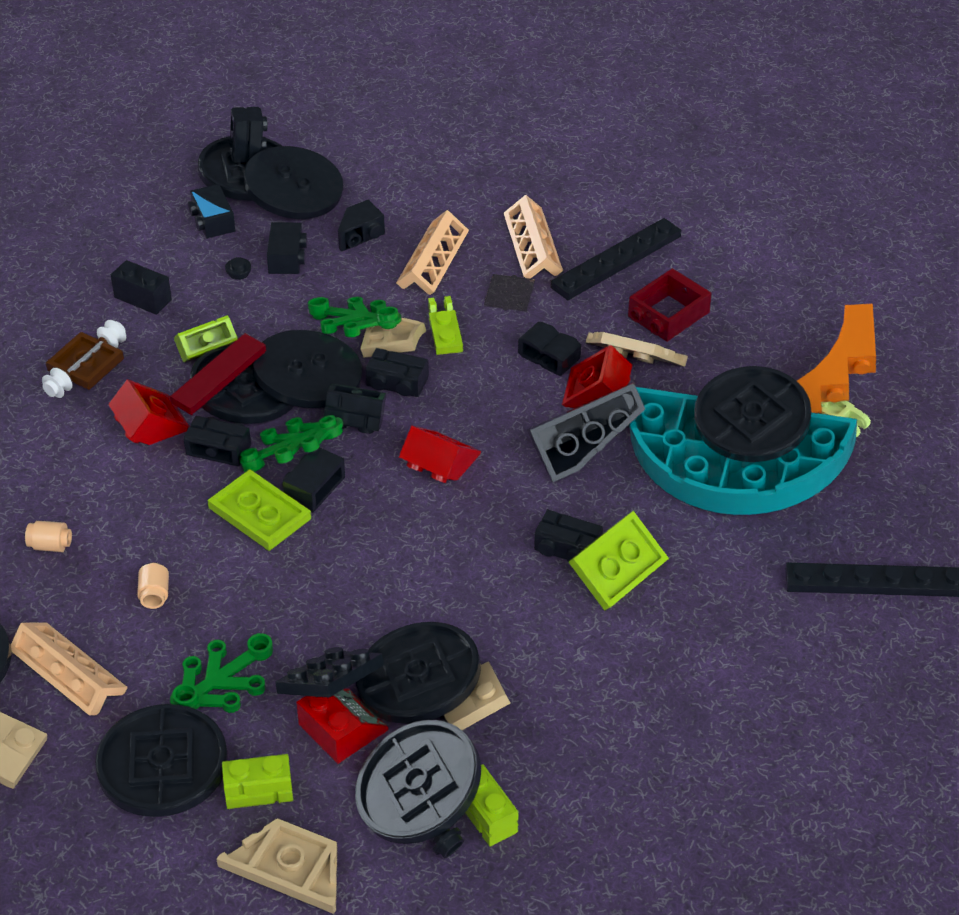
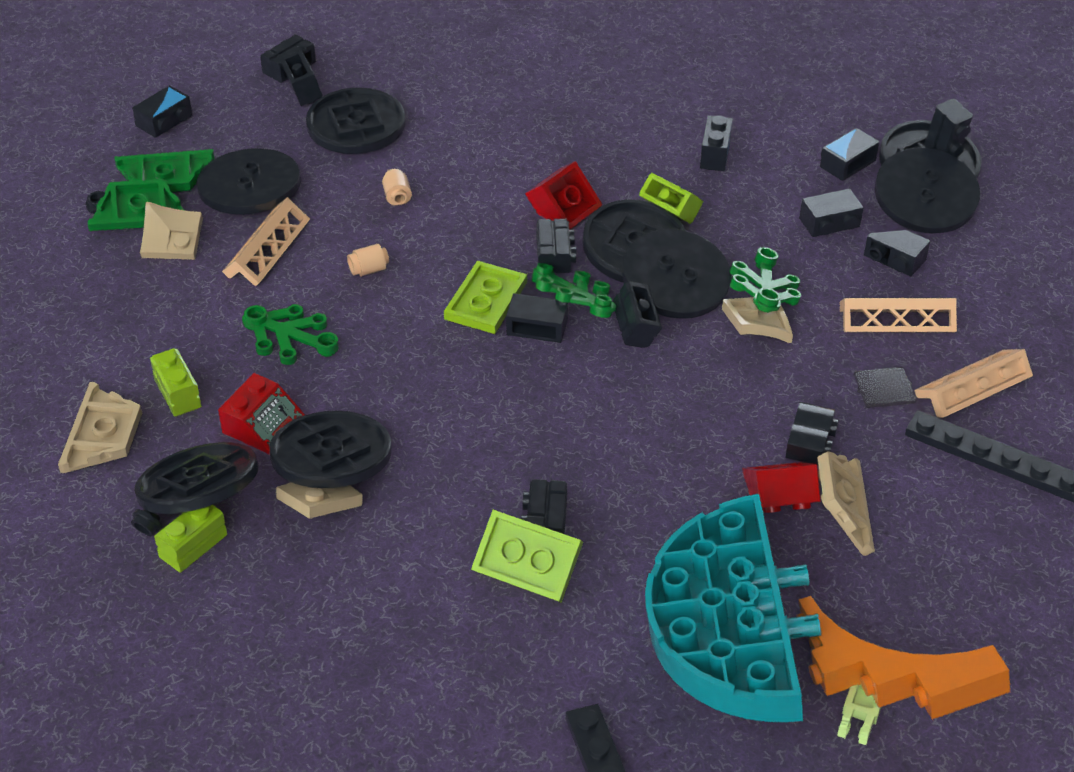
camera: 70 degrees right, 0 degrees up
reddish brown plate [42,320,126,398] -> none
black plate [95,704,228,817] -> none
dark red tile [170,333,266,415] -> none
black plate [225,257,251,280] -> none
black plate [275,647,384,698] -> none
black brick [366,348,429,397] -> none
red slope [399,425,481,483] -> none
lime hinge [428,296,463,355] -> none
black wedge [527,383,645,482] -> none
dark red window [628,268,712,342] -> none
black plate [695,366,811,462] -> none

